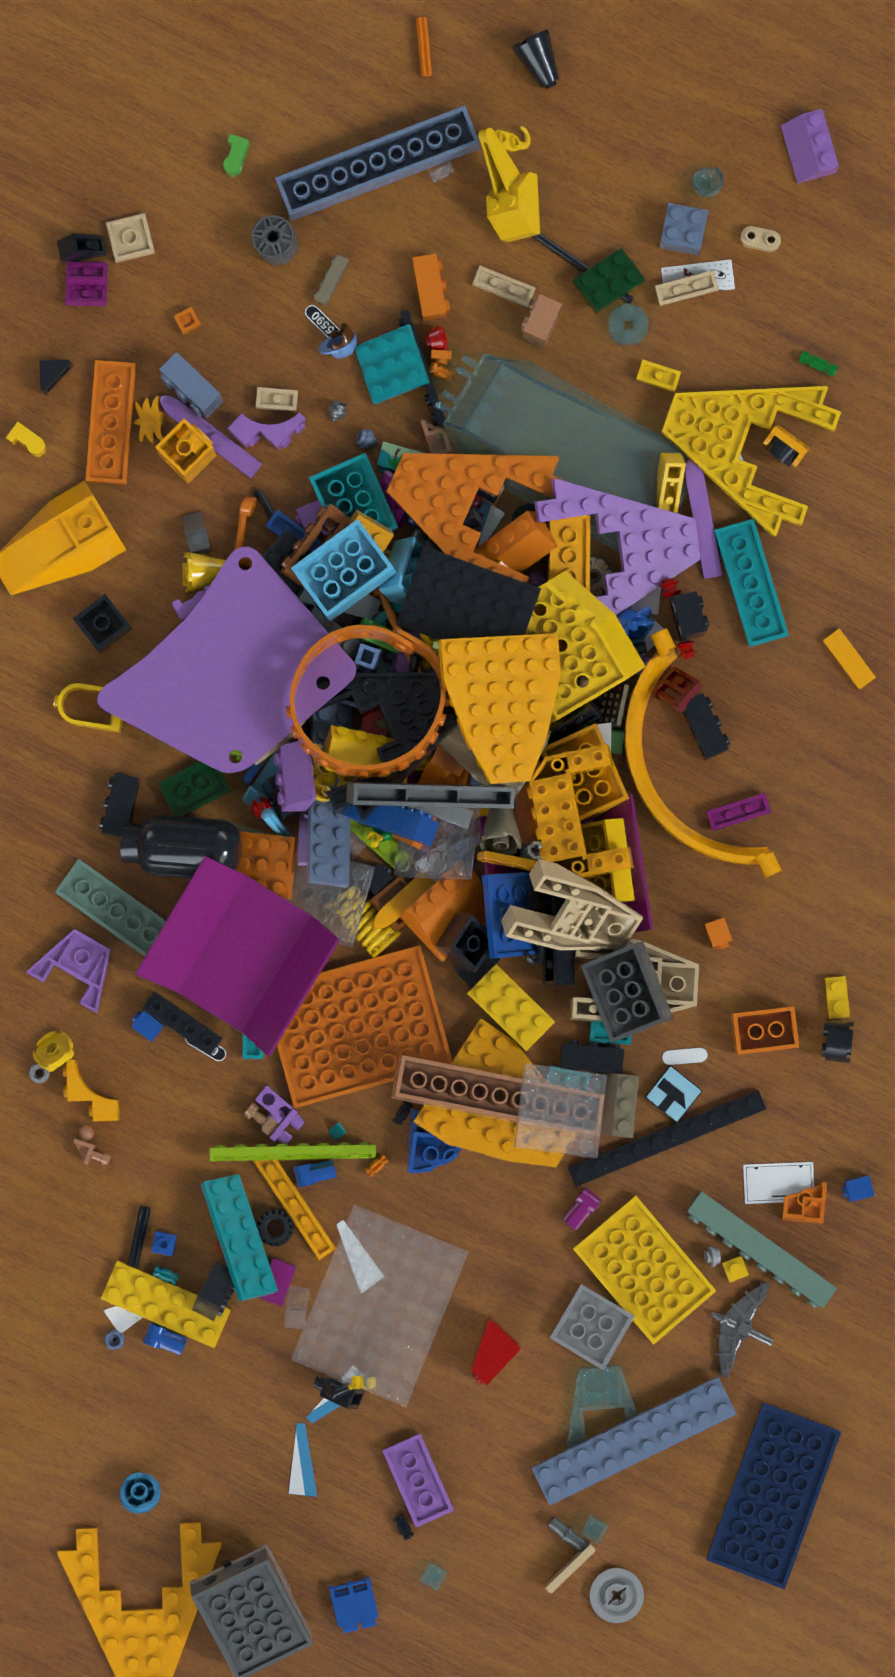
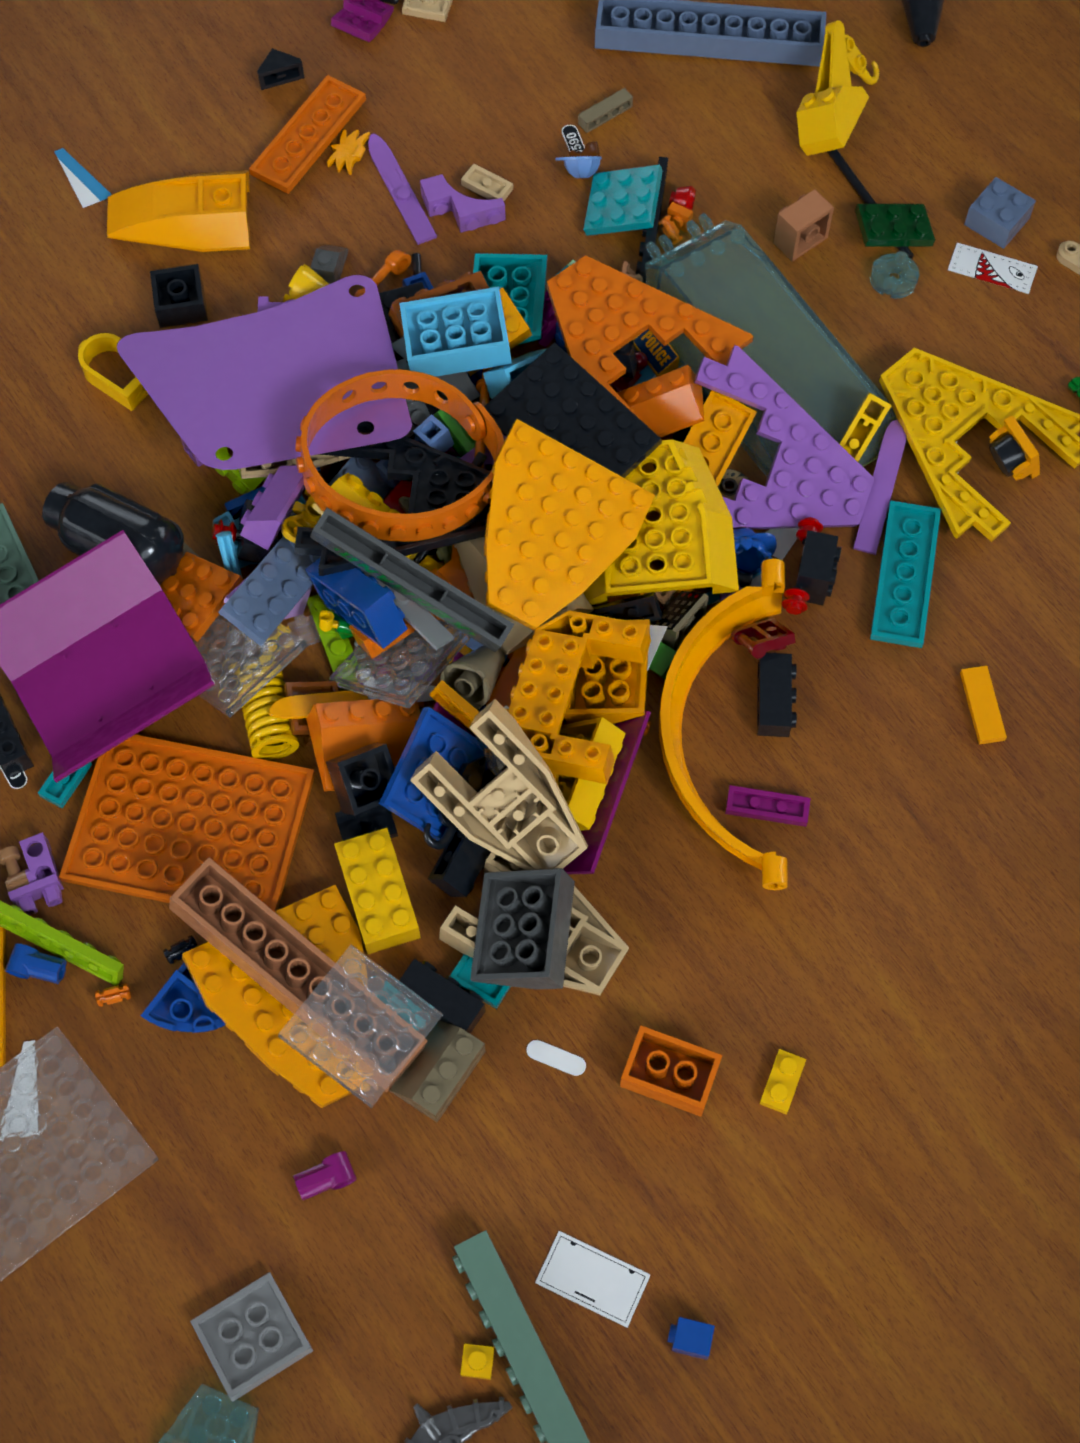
camera: 30 degrees right, 20 degrees down
yellow leg [6,422,46,457] -> none
black brick [99,773,141,838] -> none
light orange brick [155,418,217,484] -> none
dark green plate [158,761,232,817] -> none
sand blue brick [159,352,223,419] -> none
orange plate [174,307,201,335] -> none
dark grey wheel [252,215,298,265] -> none
flat silver plate [328,400,348,422] -> none
teal piece [328,1122,347,1141] -> none
sand blue plate [356,429,377,449] -> none
black piece [361,863,393,896] -> none
orange brick [412,253,450,321] -> none
clear piece [429,162,454,183] -> none
red slope [471,1317,521,1386] -> none
tan tile [472,265,536,308] -> none
black plate [568,1090,766,1187] -> none
yellow plate [573,1195,716,1345] -> none
yellow plate [636,360,681,392] -> none
medium azure tile [645,1065,702,1123] -> none
tan plate [654,270,719,307] -> none
clear light blue hair [692,167,724,198] -> none
orange brick [703,918,733,950] -> none
light grey plate [704,1246,721,1267] -> none
orange slope [782,1182,827,1224] -> none
black brick [821,1019,854,1063] -> none

